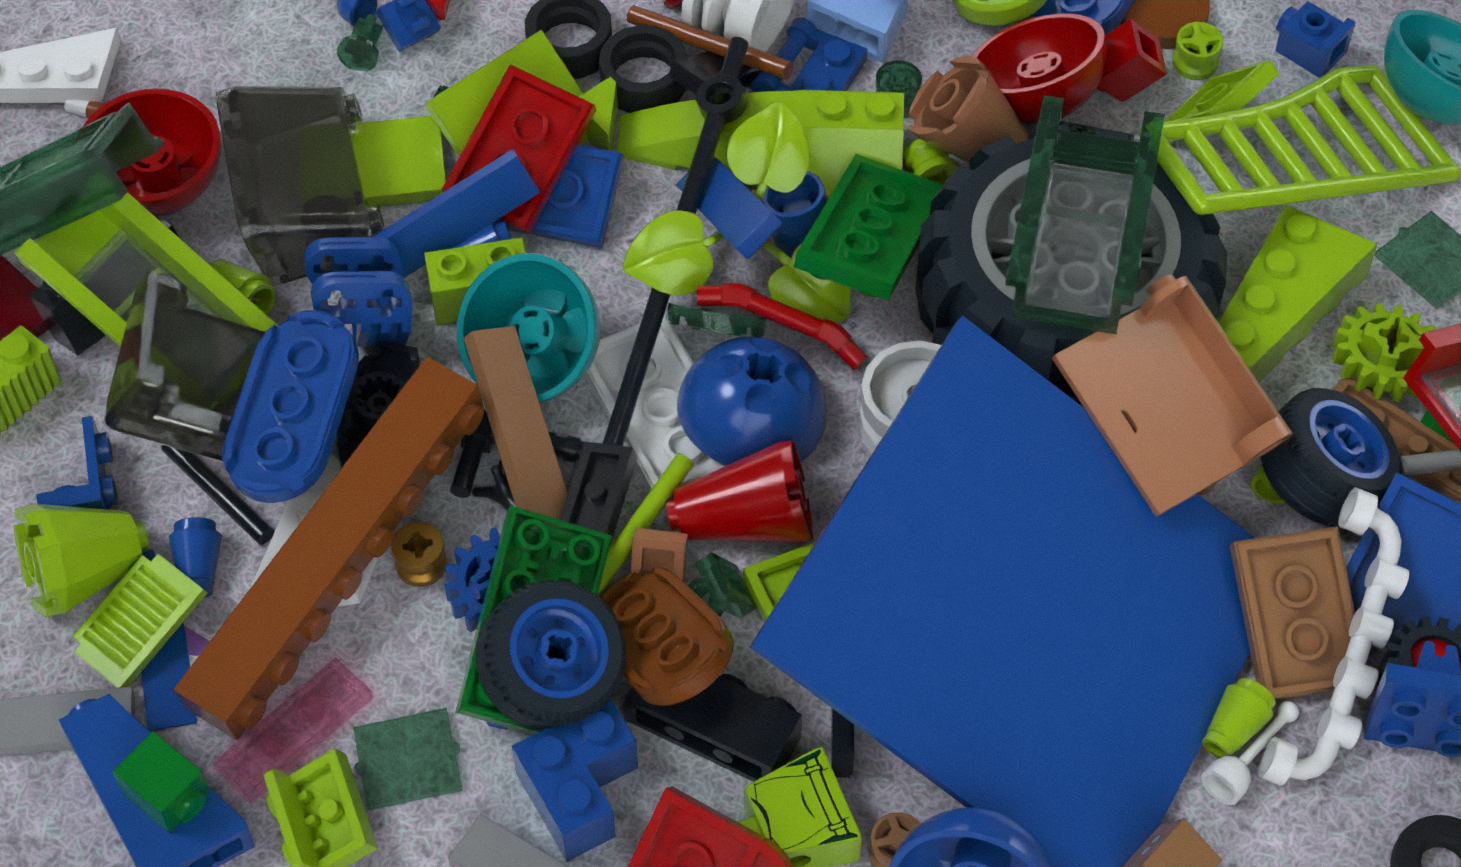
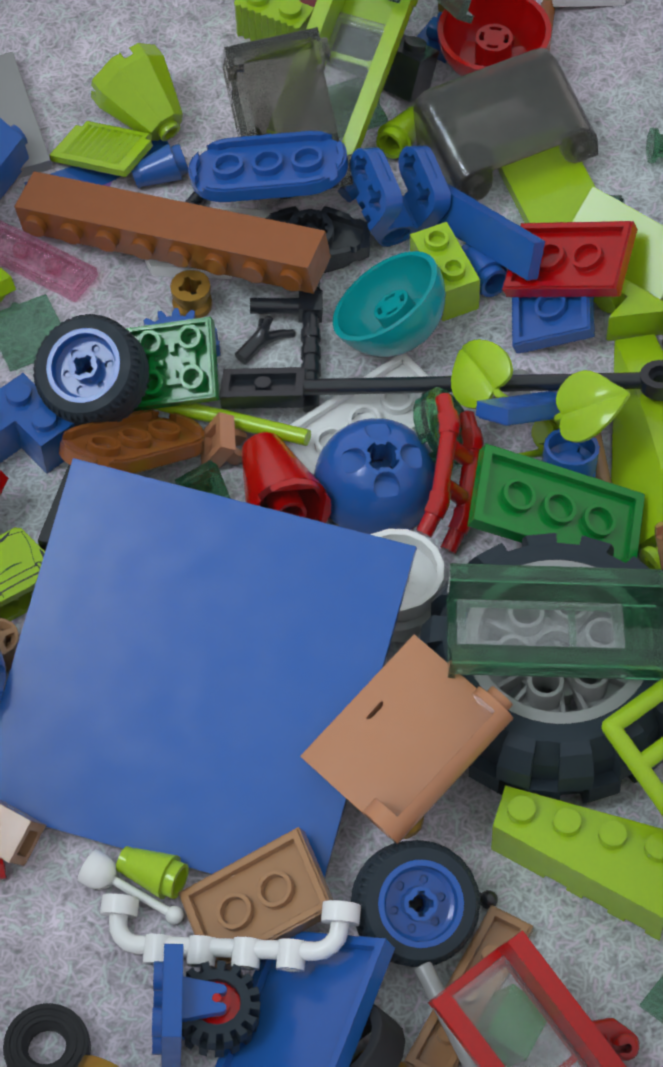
camera: 80 degrees right, 0 degrees up
blue bracket [36,416,118,510] -> none
medium nougat tile [464,326,568,519] -> none
lime gear [1331,303,1436,402] -> none

